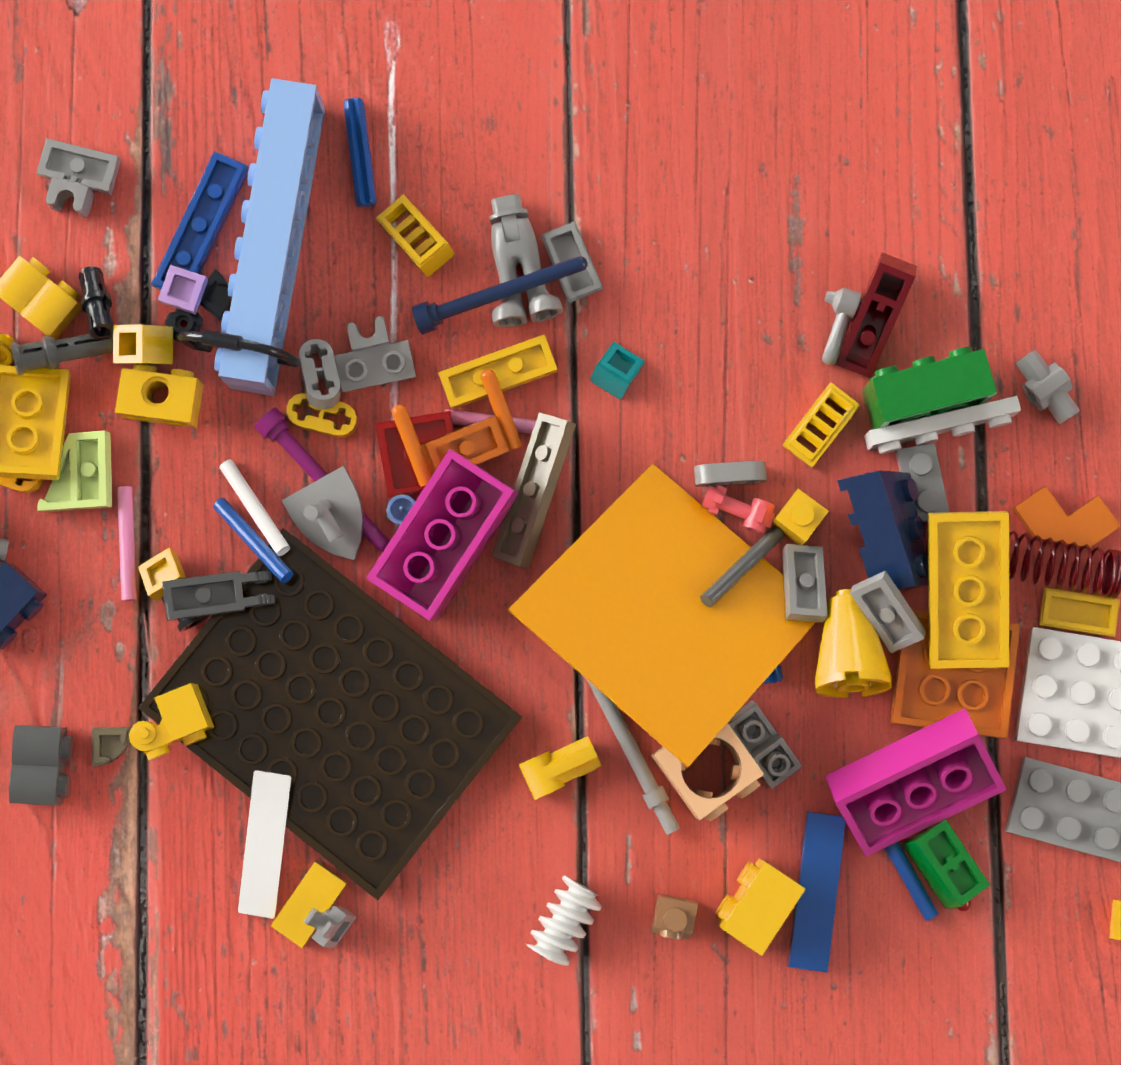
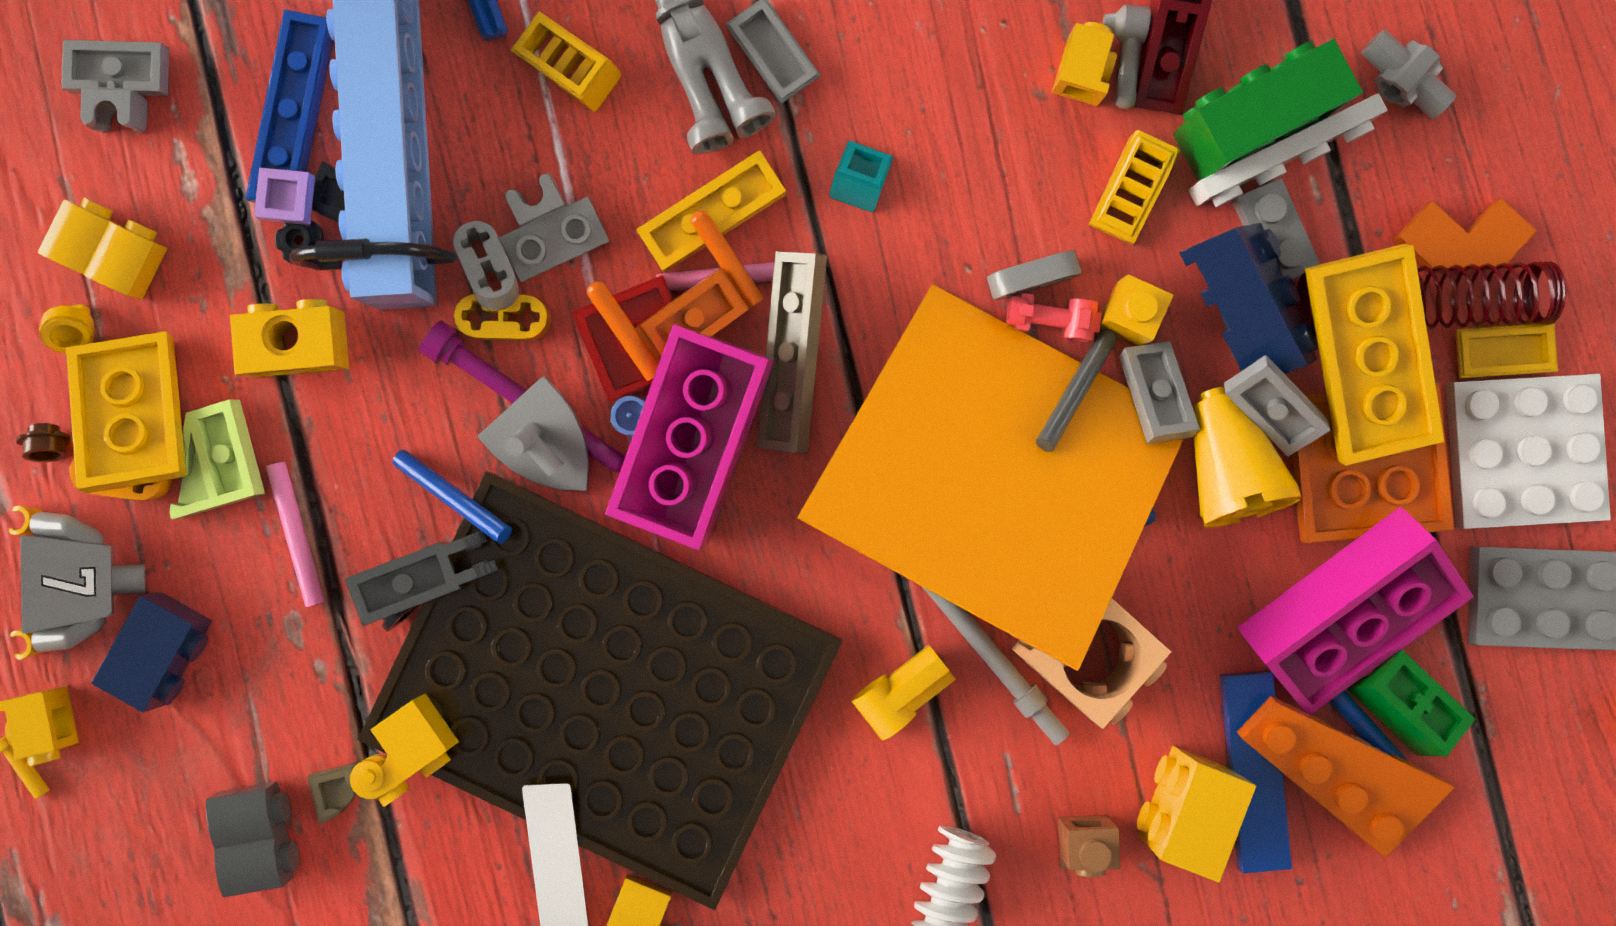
camera: 15 degrees left, 5 degrees up
dark grey pin [11,333,113,376] -> none
black pin [78,266,113,340] -> none
yellow brick [113,325,173,365] -> none
yellow plate [138,547,186,602] -> none
white bar [219,460,290,556] -> none
dark blue piece [412,256,588,335] -> none
light grey slope [728,700,802,789] -> none
none -> yellow brick [1052,22,1117,107]
none -> orange wing [1237,696,1455,858]

